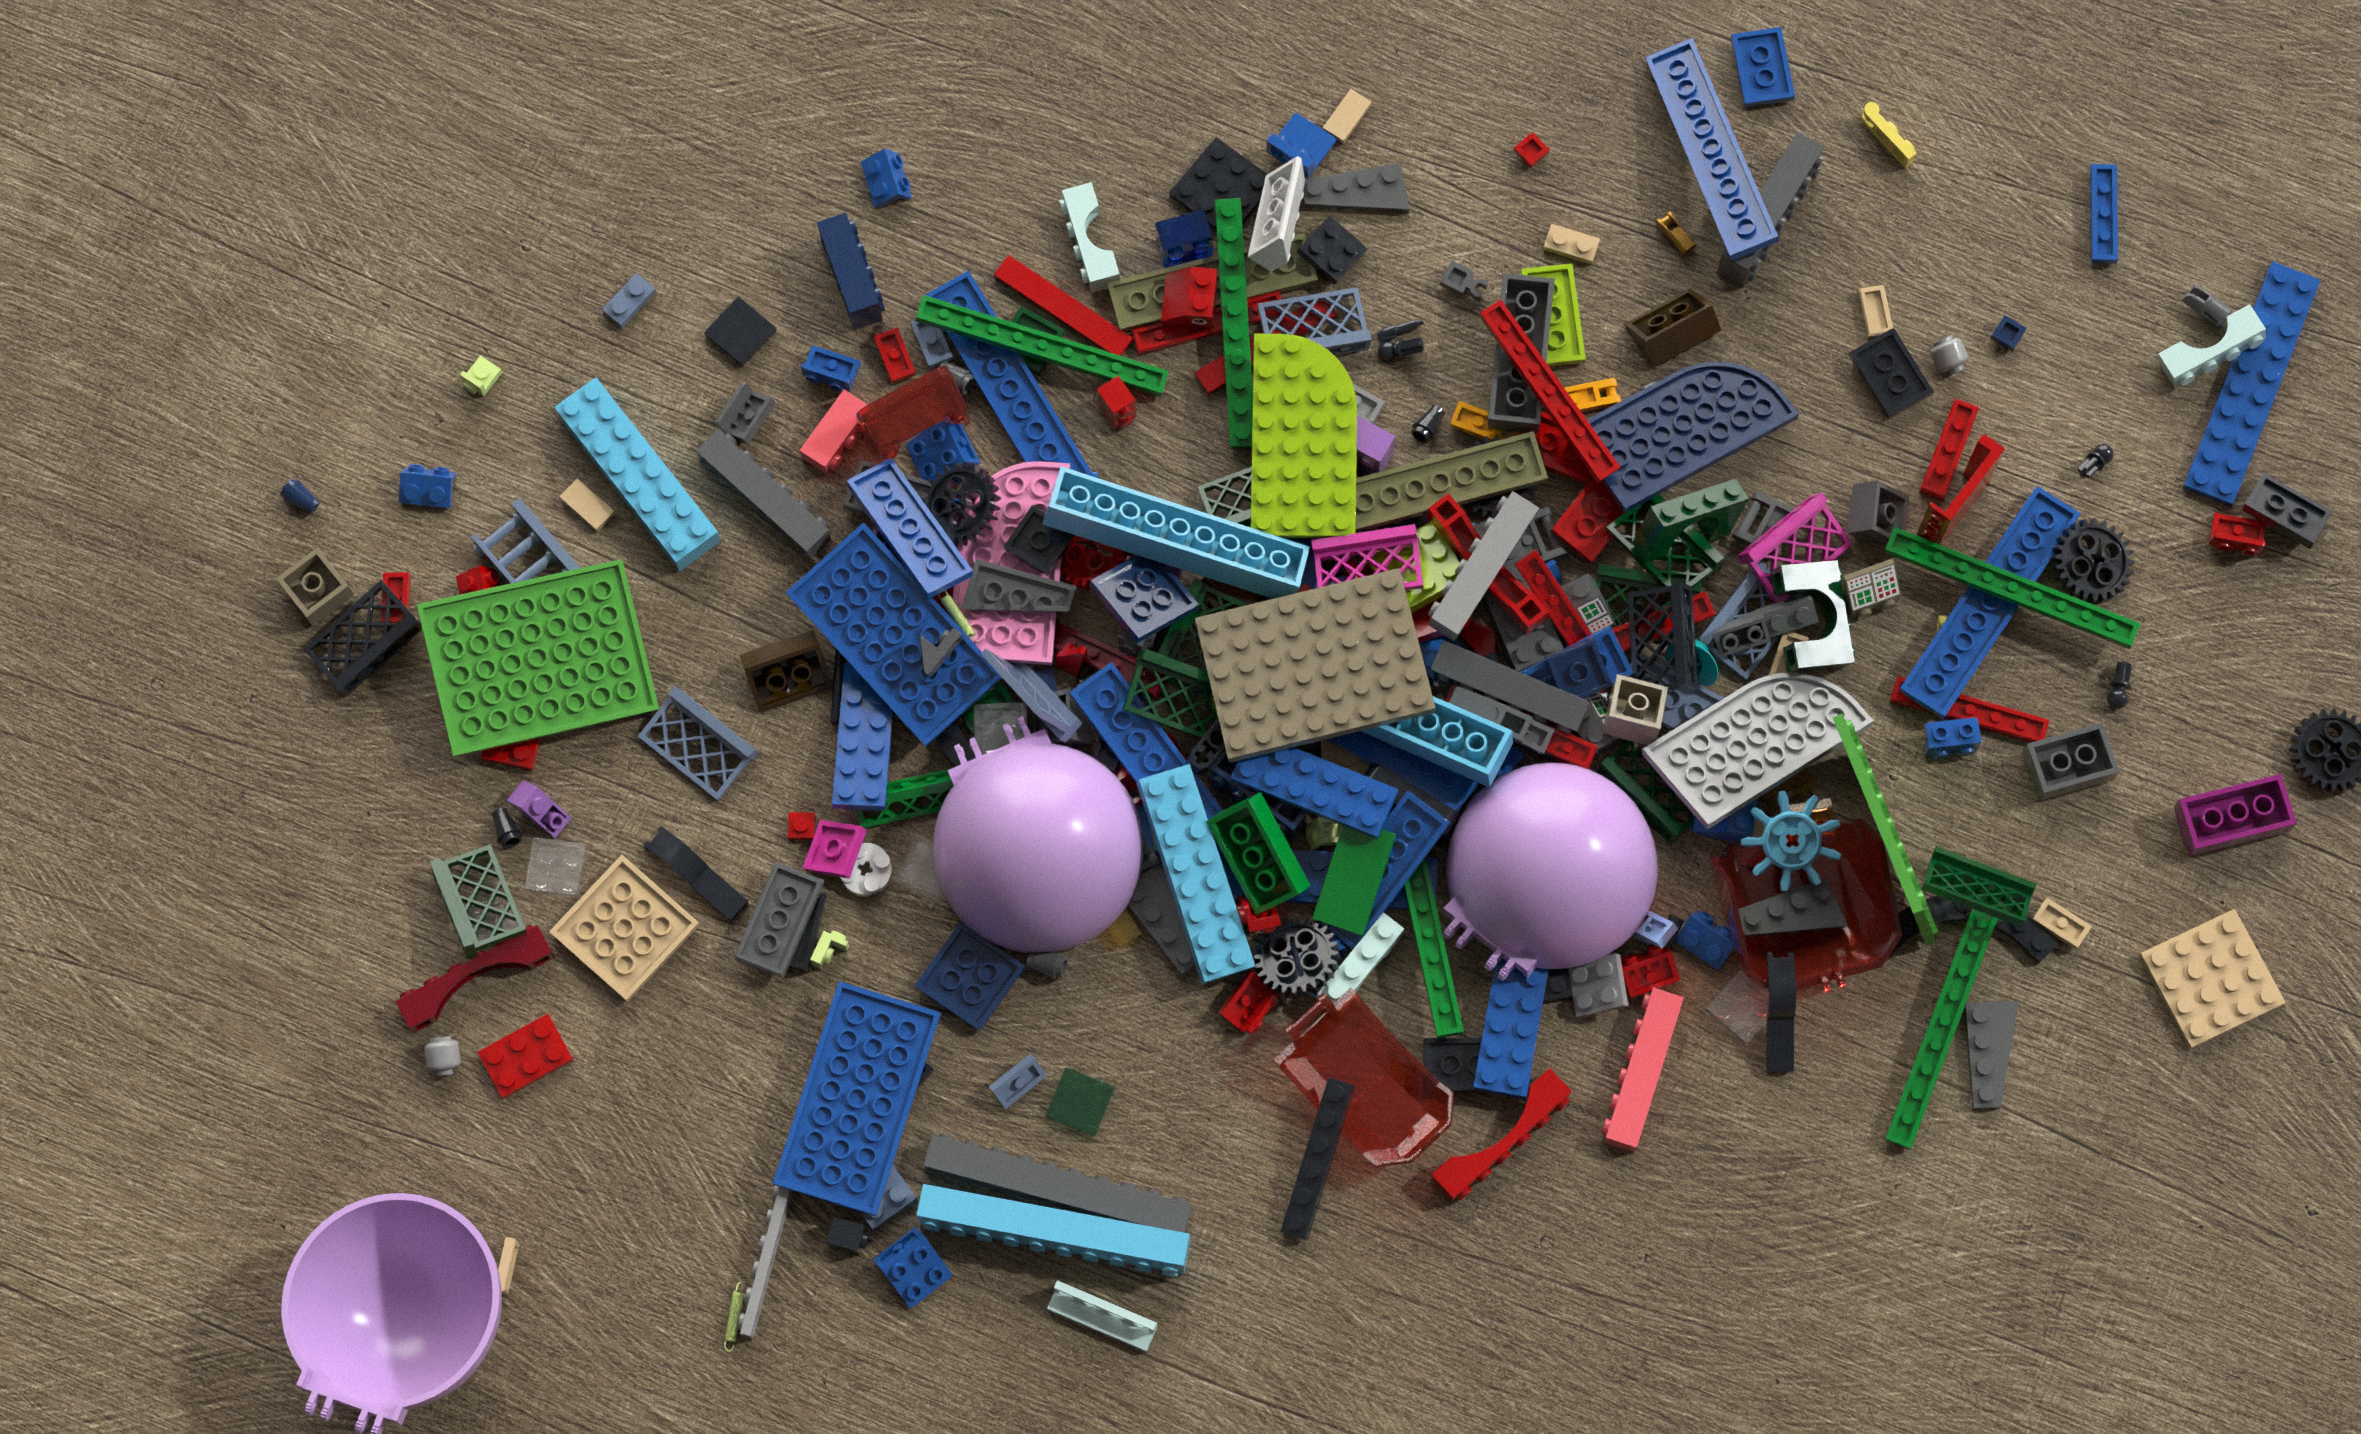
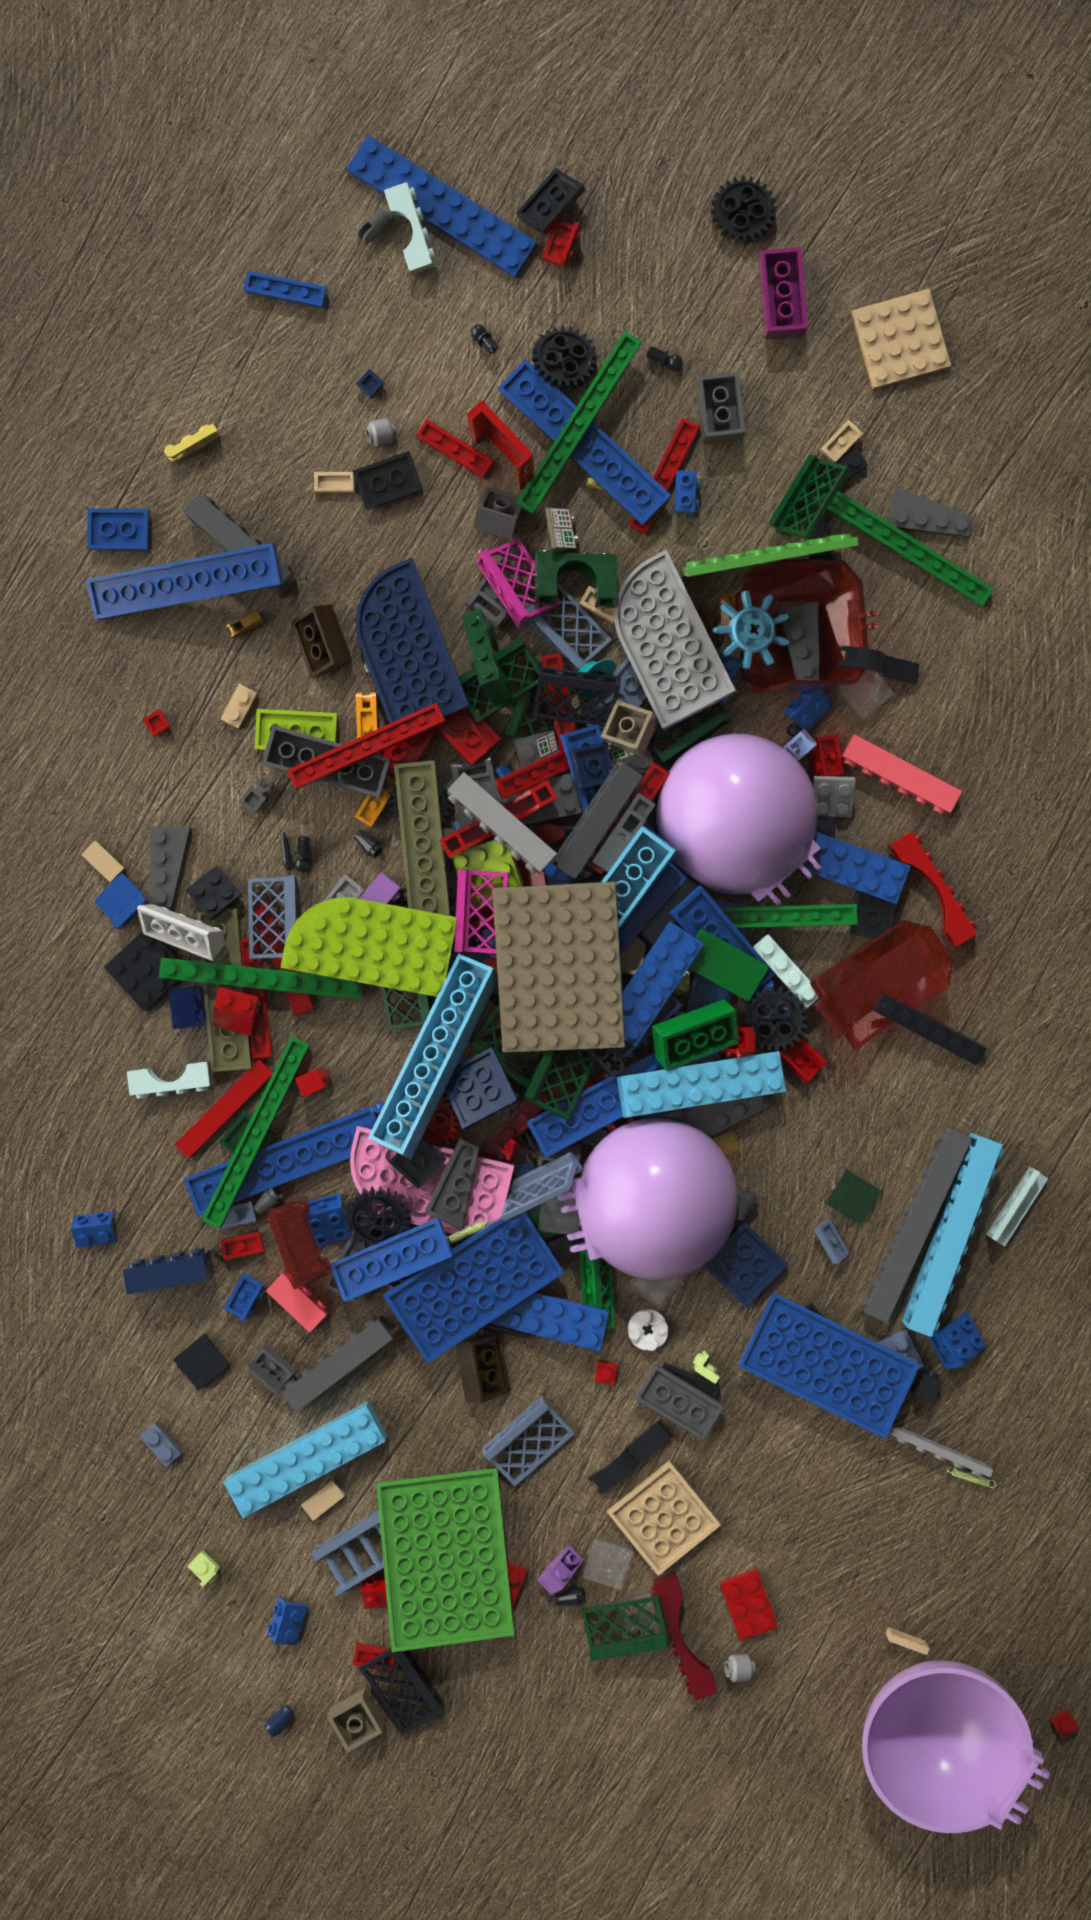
camera: 85 degrees left, 15 degrees up
dark pink plate [803,820,867,879] -> none
dark grey slope [920,627,964,678] -> none
dark grey slope [1713,595,1819,657] -> none

